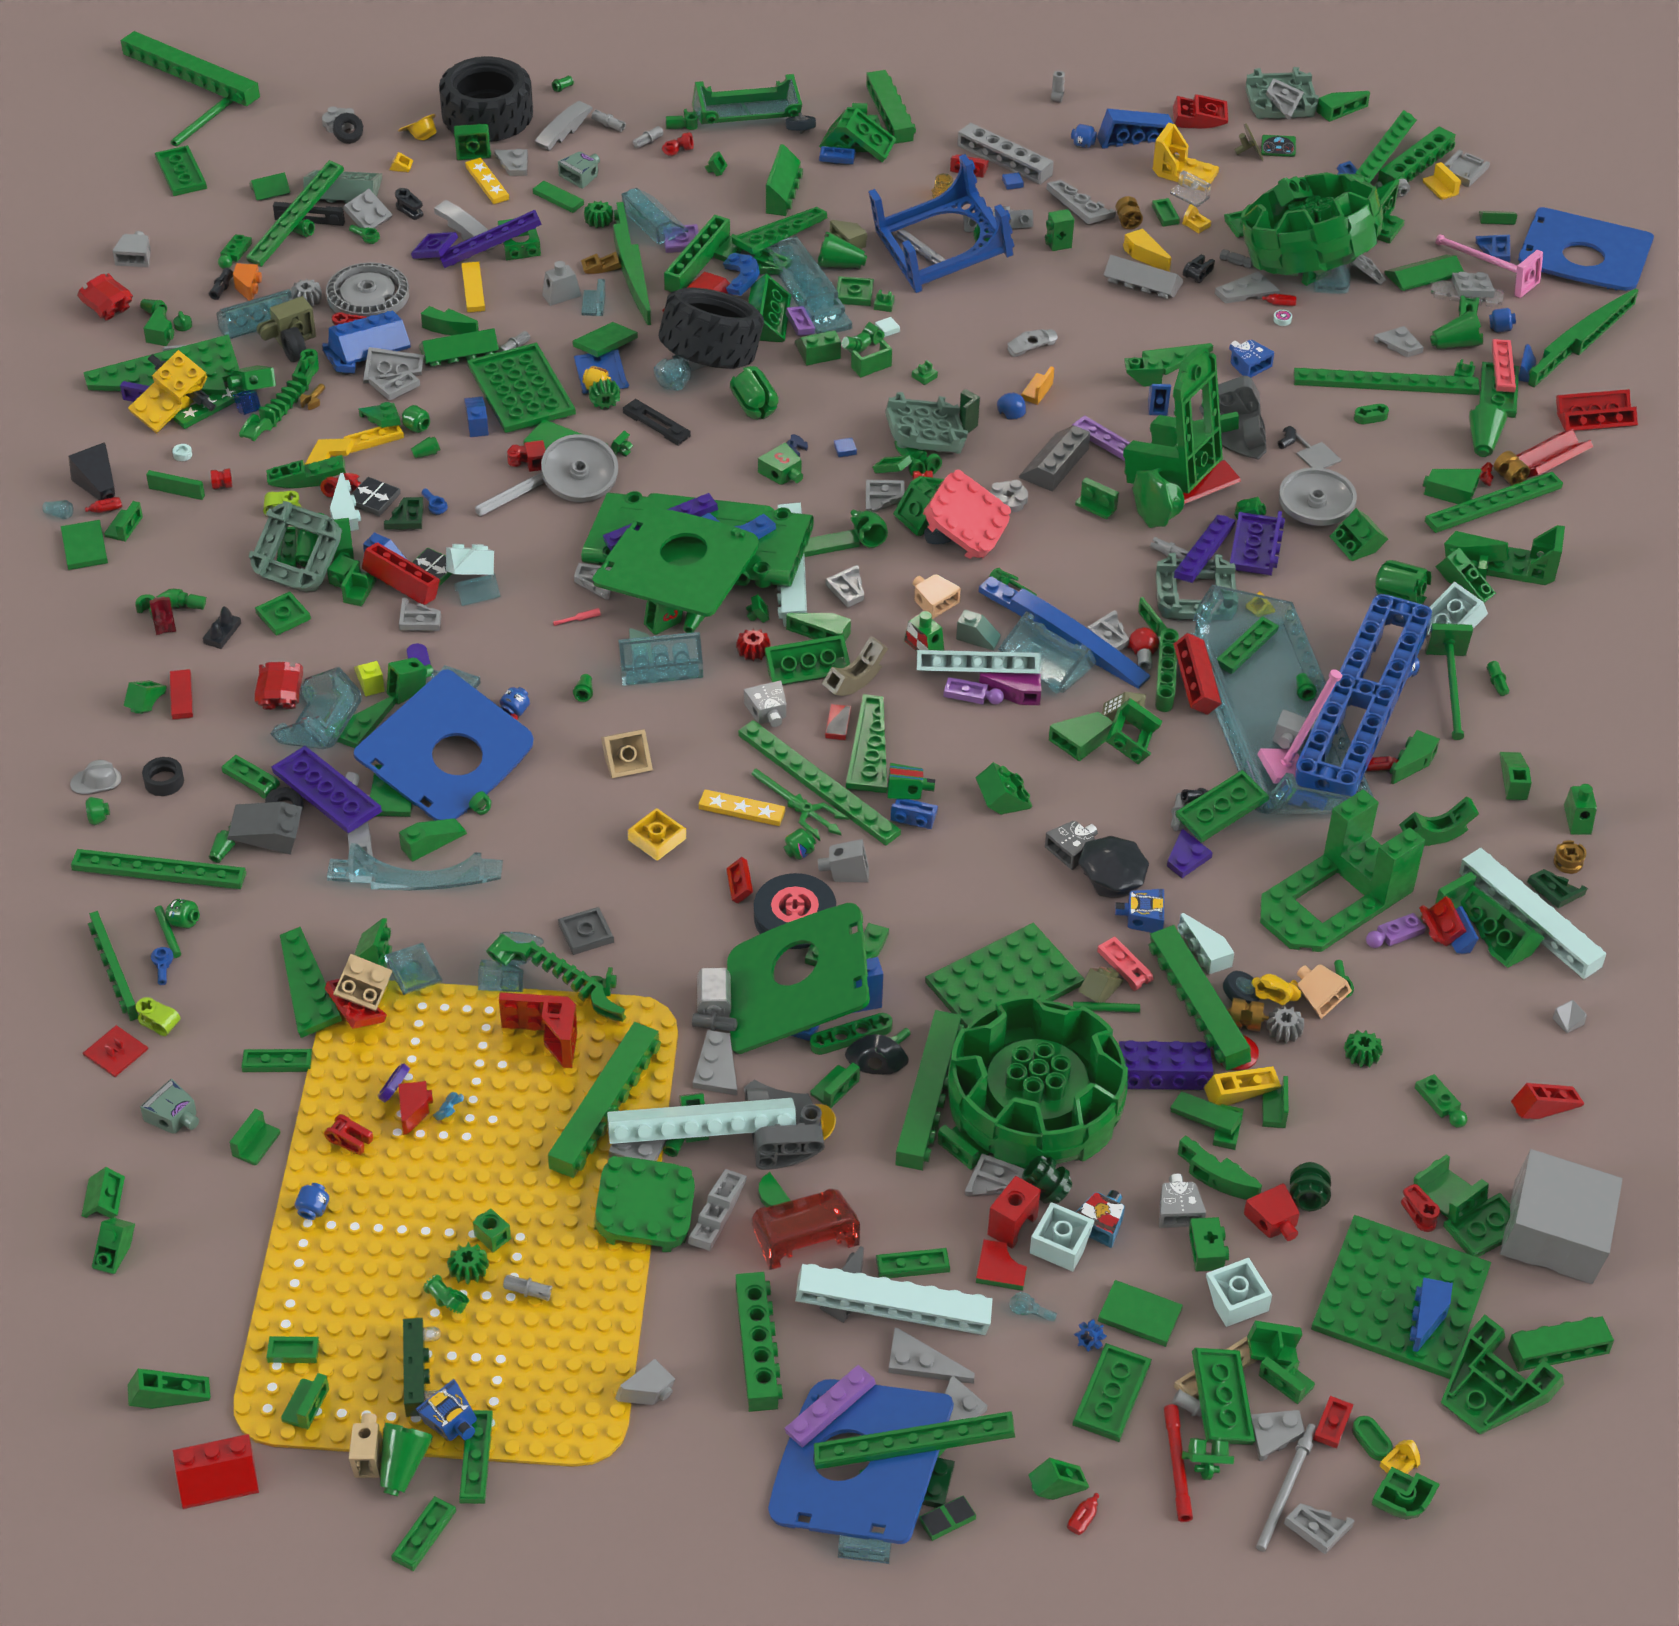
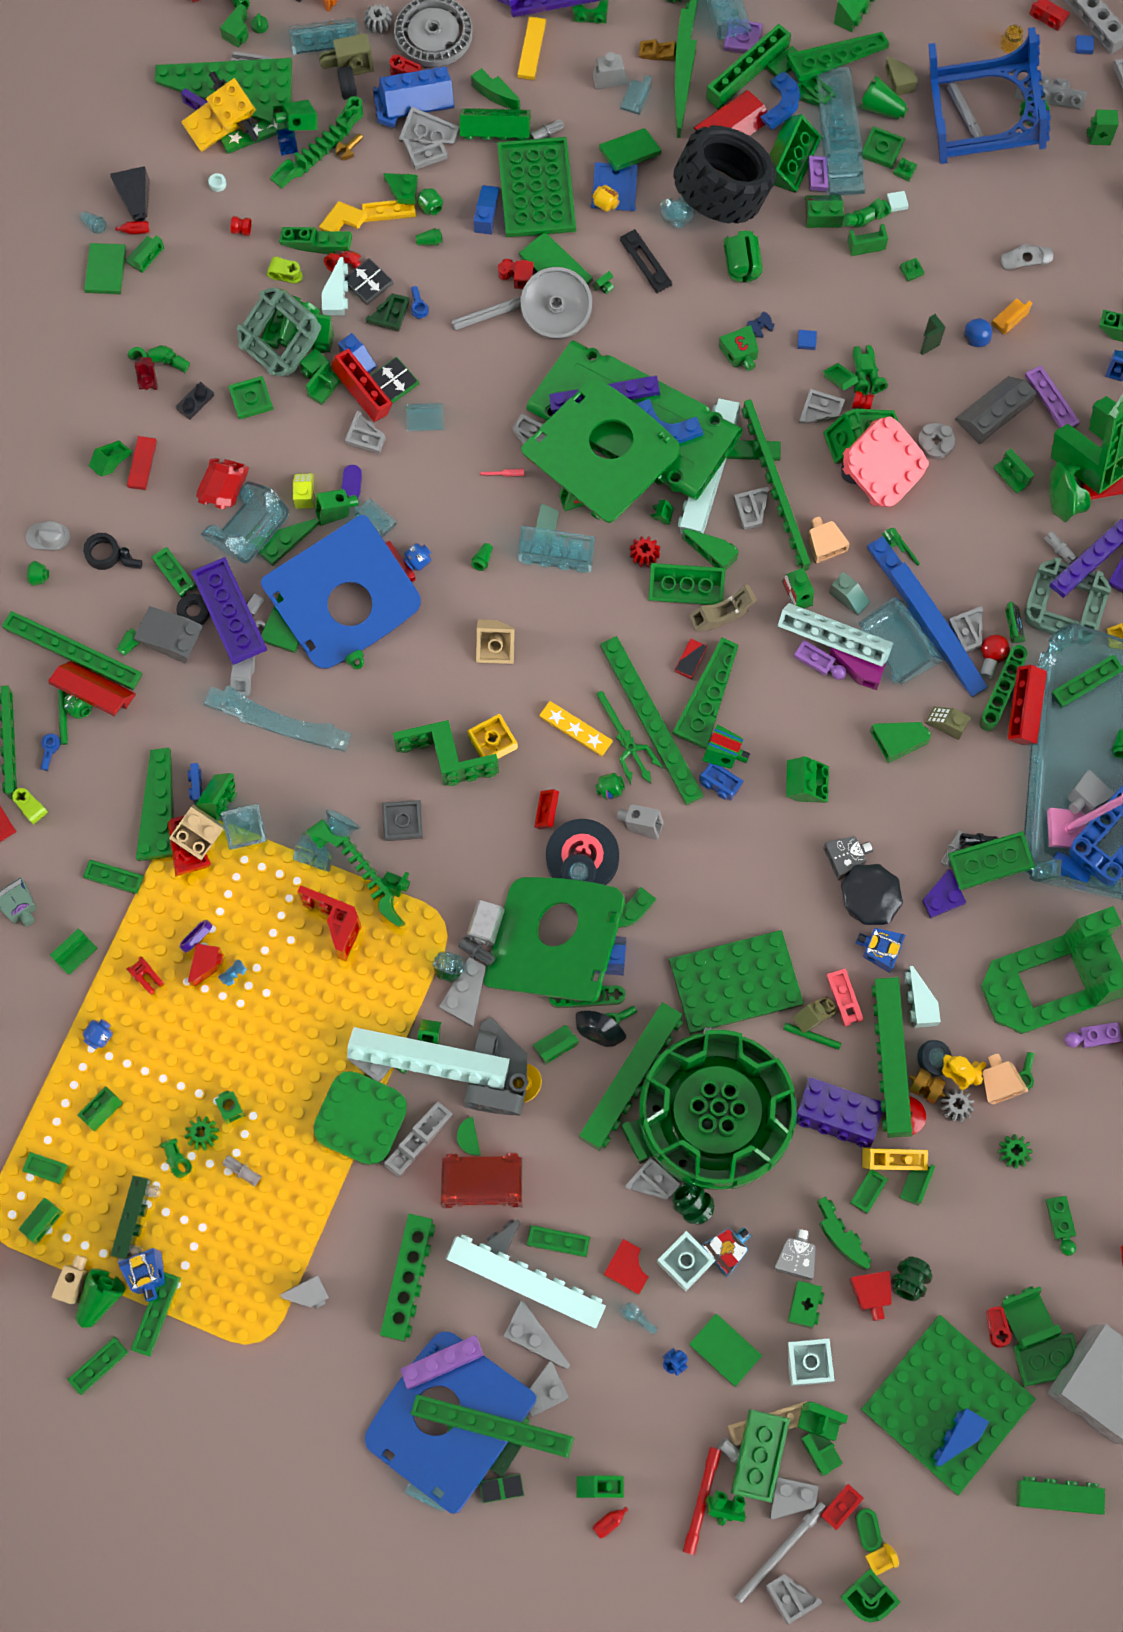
camera: 20 degrees right, 25 degrees up
green tile [146,470,205,500] -> none
green slope [399,818,467,862] -> none
light aqua slope [446,544,494,575] -> none
green brick [548,1022,661,1178] -> none
green gear [589,378,620,409] -> none
light grey torso [744,680,786,727] -> none
green piece [850,509,888,548] -> none
sand green plate [885,392,968,454] -> none
red piece [987,1176,1041,1249] -> none
green tile [1073,1343,1152,1442] -> none
green panel [1106,698,1162,765] -> none
green tile [1170,1091,1242,1135] -> none
green wedge [1441,1314,1564,1434] -> none
none -> red slope [48,661,136,716]
none -> green slope [77,1086,122,1131]
none -> black arm [119,547,142,569]
none -> blue plate [188,763,202,806]
none -> green bracket [393,720,499,786]
none -> clear light blue piece [433,952,464,982]
none -> black wheel [561,853,596,882]
none -> green plate [741,399,811,571]

